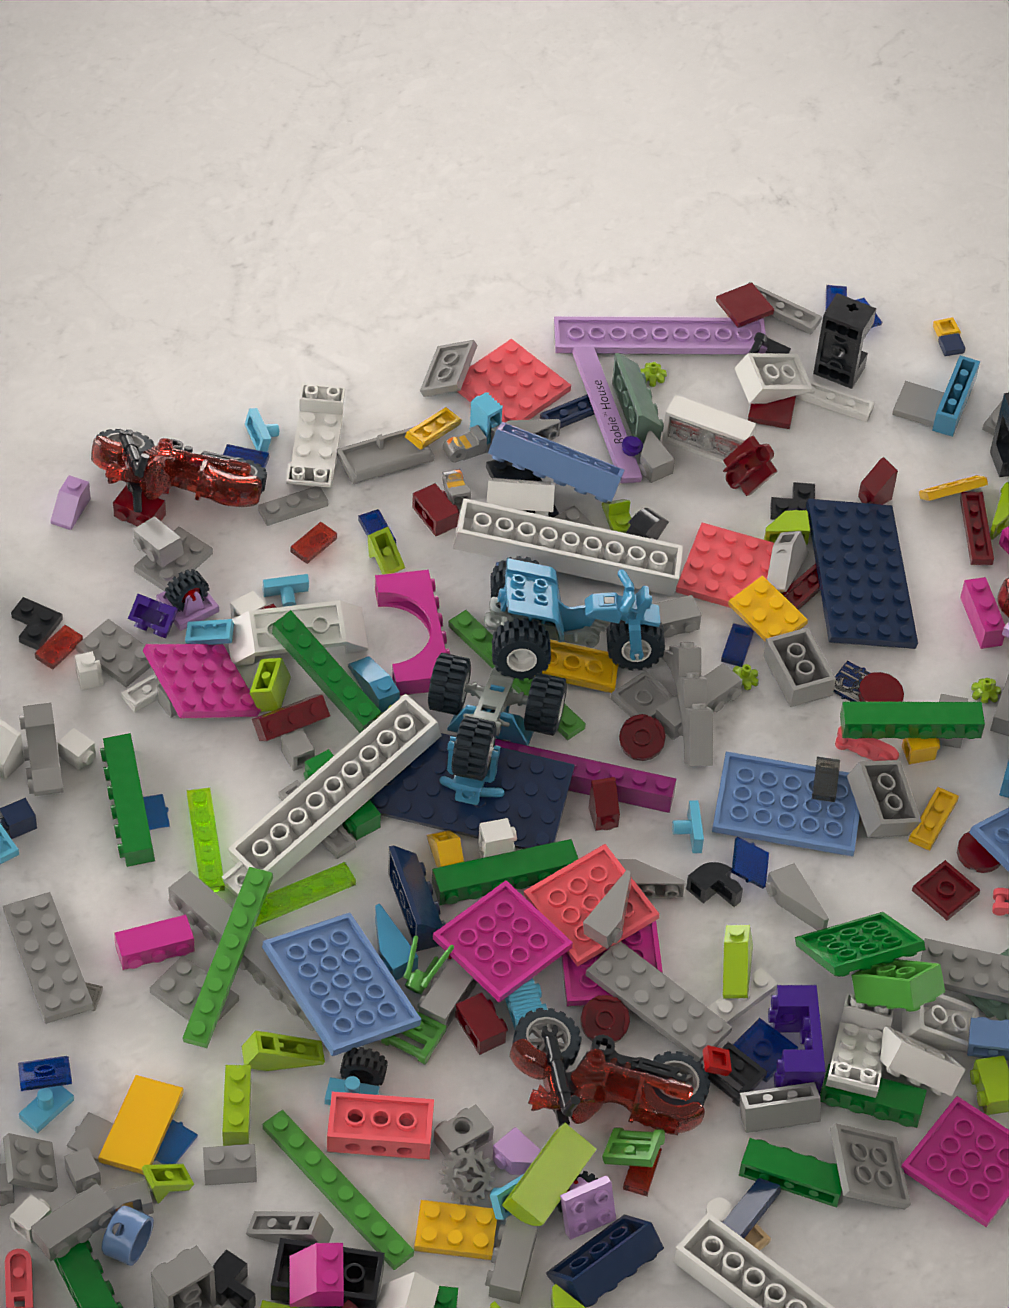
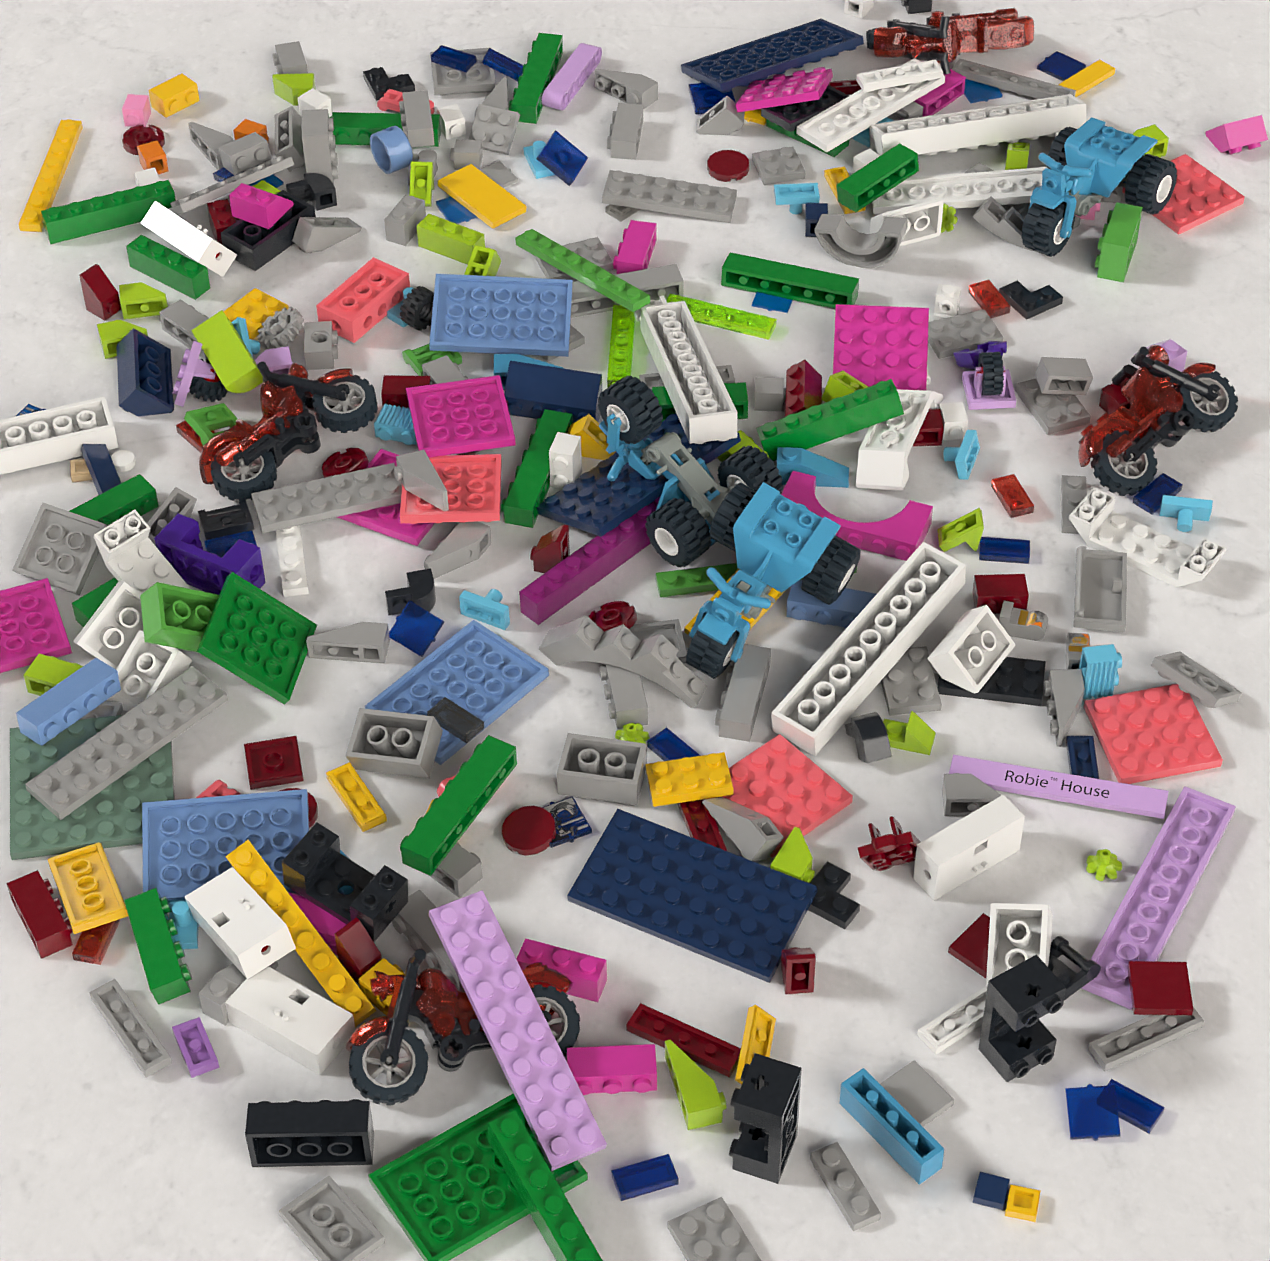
camera: 125 degrees right, 5 degrees down
white brick [57,728,96,771] -> none
medium azure tile [185,619,234,645] -> none
bright green plate [262,1109,414,1270] -> none
bright green plant [402,935,454,995] -> none
yellow tile [405,407,462,450] -> none
medium blue brick [488,422,625,503] -> none
sand green slope [612,353,664,444] -> none
dark purple plate [622,436,643,457] -> none
red plate [702,1045,732,1076] -> none
lime slope [723,925,753,999] -> none

